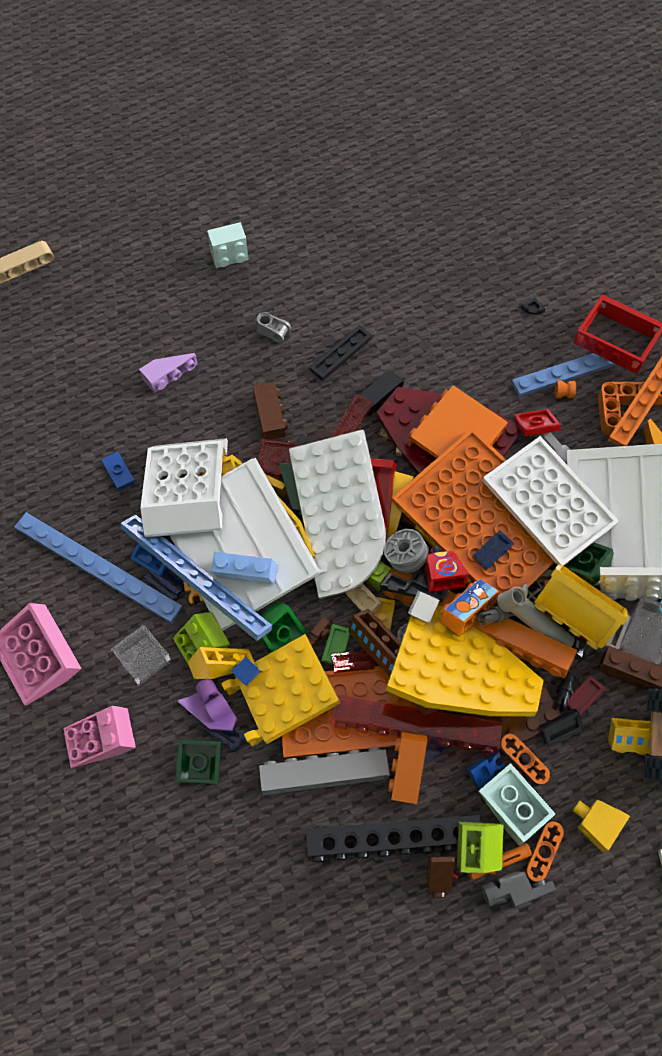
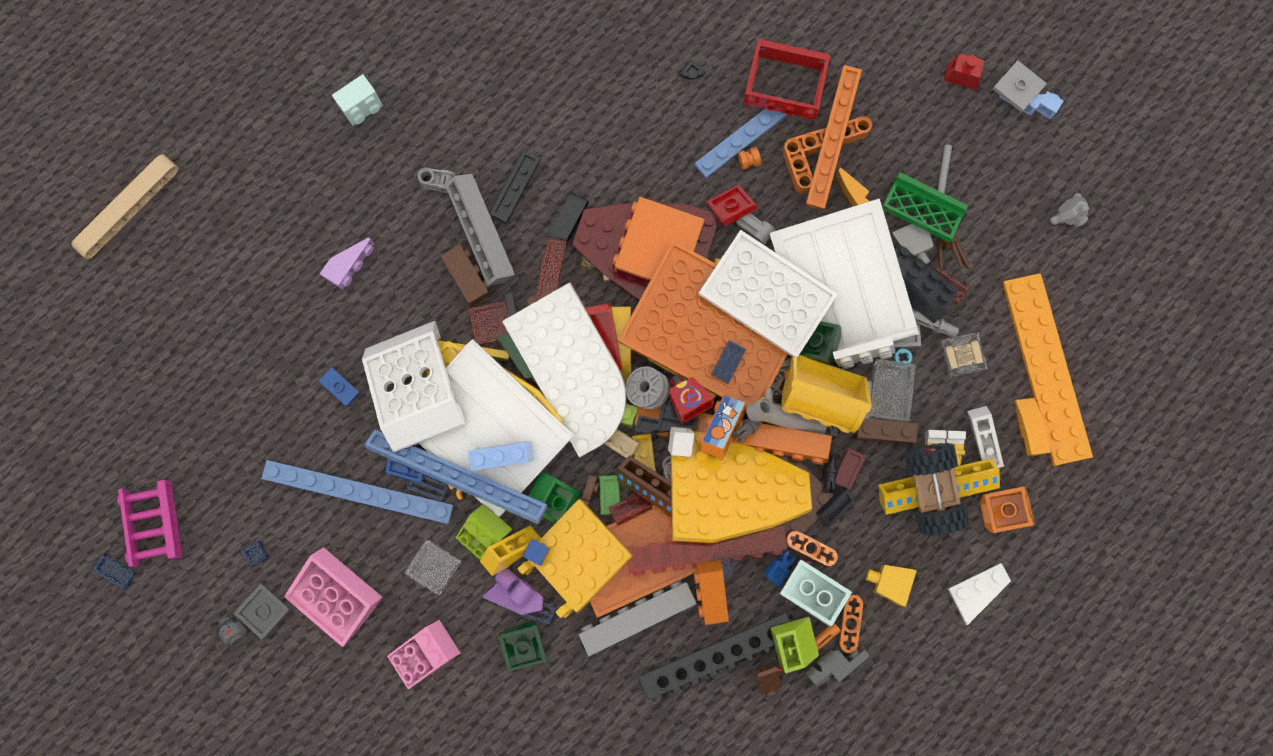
camera: 15 degrees left, 15 degrees up
none -> light grey brick [445,174,515,286]

